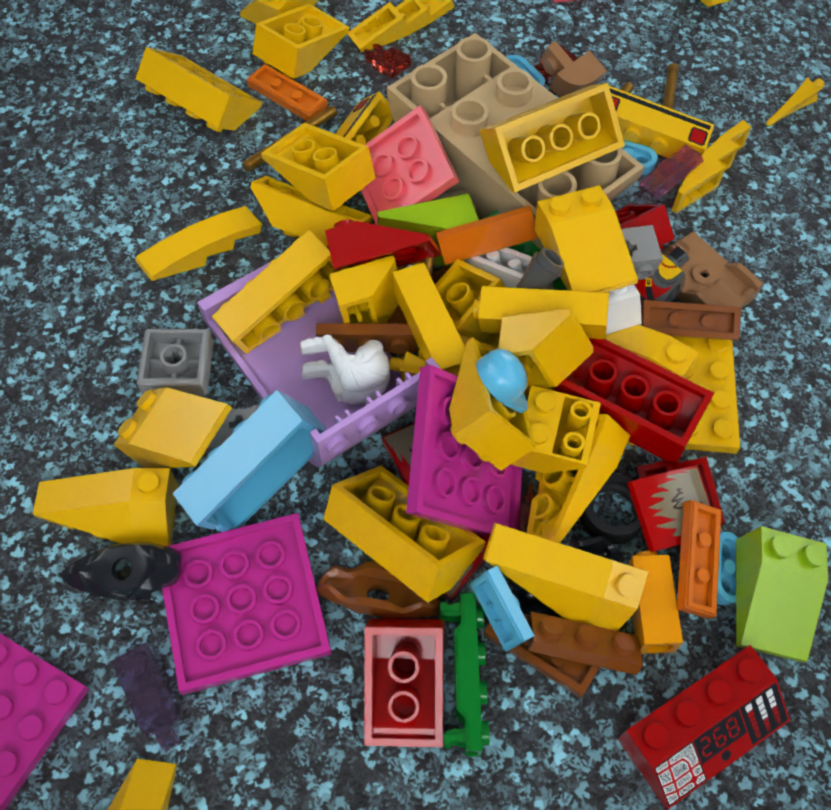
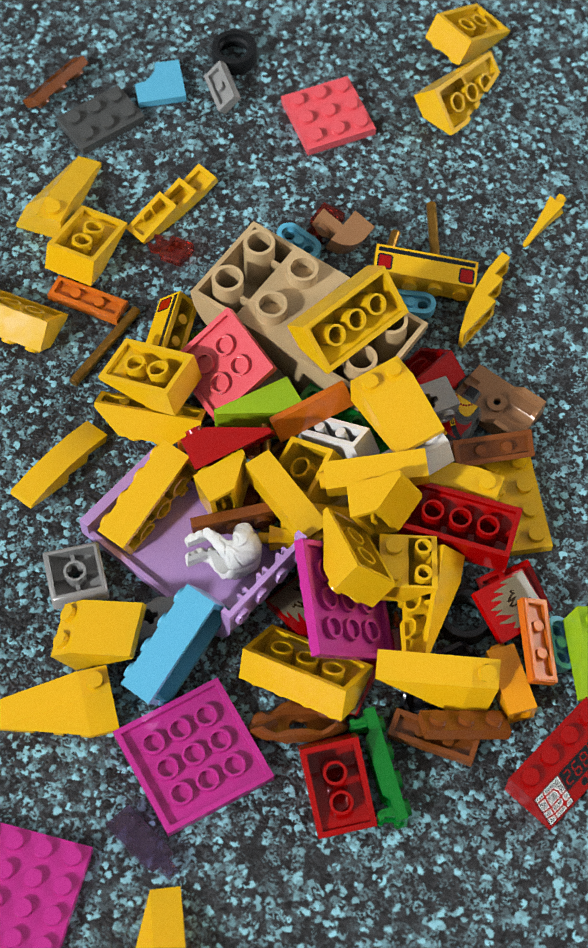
camera: 15 degrees left, 0 degrees up
black piece [60,542,182,600] -> none
medium azure plate [470,565,535,652] -> none
medium azure cap [476,348,528,413] -> none
dark grey cone [516,248,564,289] -> none
clear pink plate [639,144,704,200] -> none

